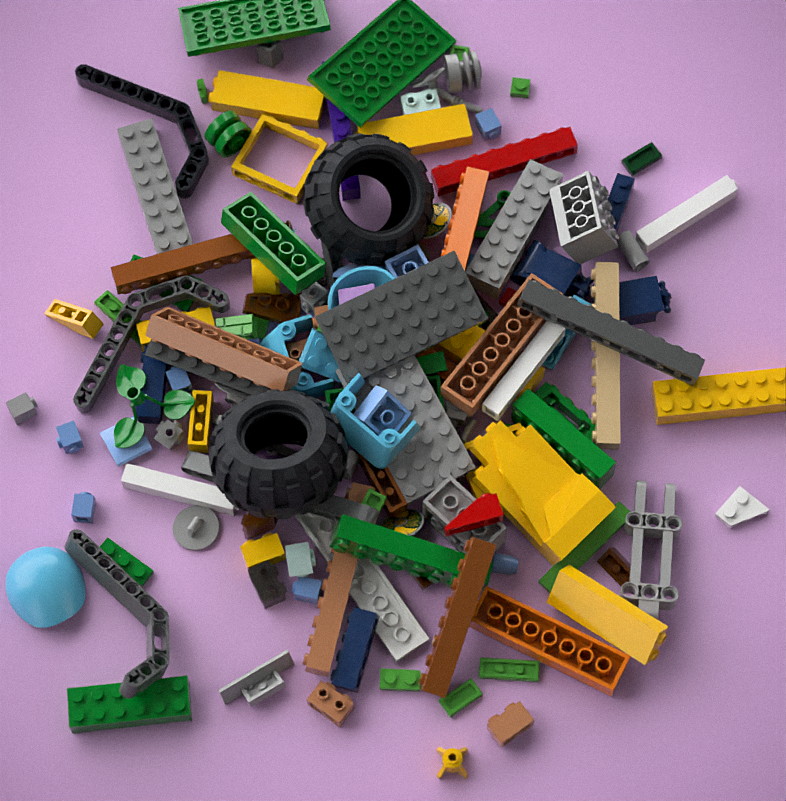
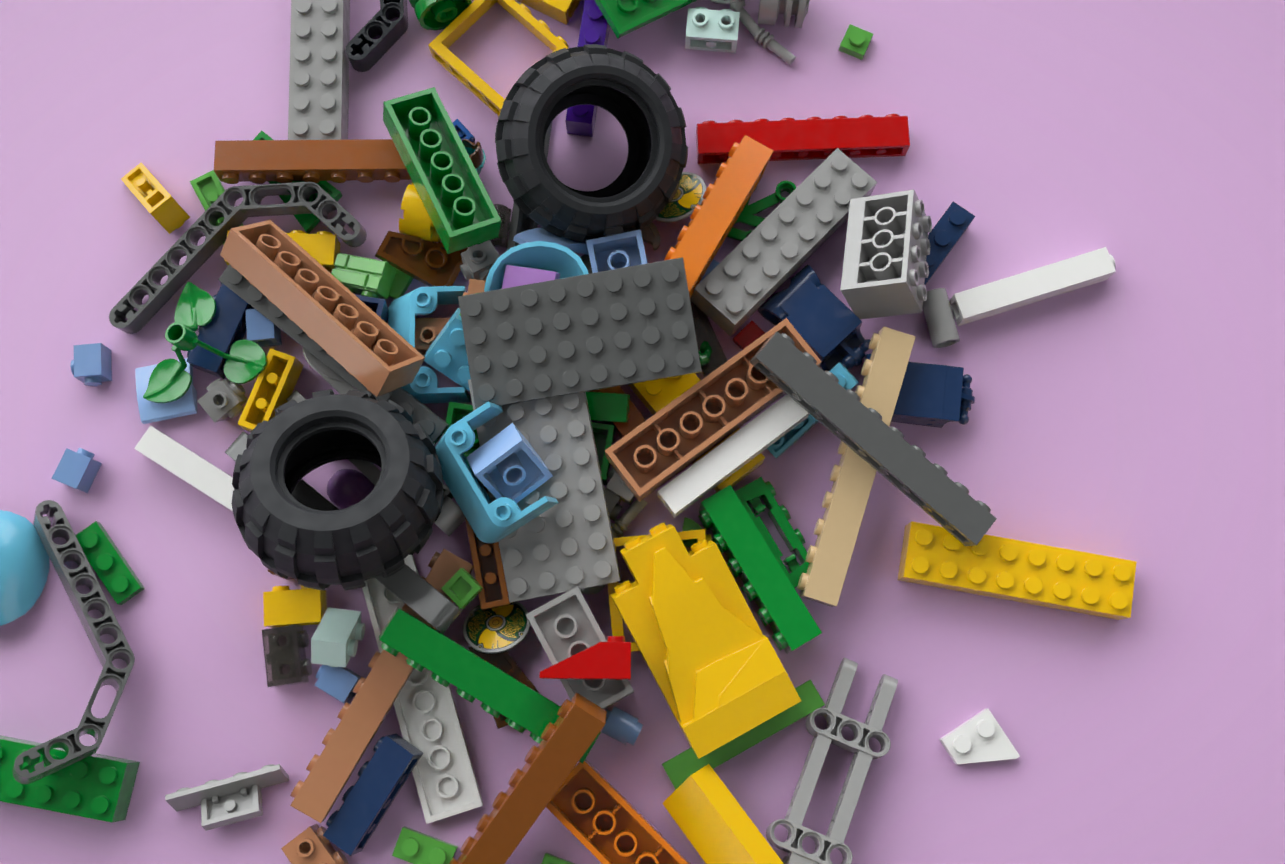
camera: 15 degrees right, 10 degrees up
light grey brick [6,392,38,425] -> none
light grey shield [173,505,219,550] -> none
yellow brick [354,104,473,155] -> none
medium blue brick [475,108,501,141] -> none
reddish brown slope [597,547,630,587] -> none
dark green tile [621,142,662,176] -> none

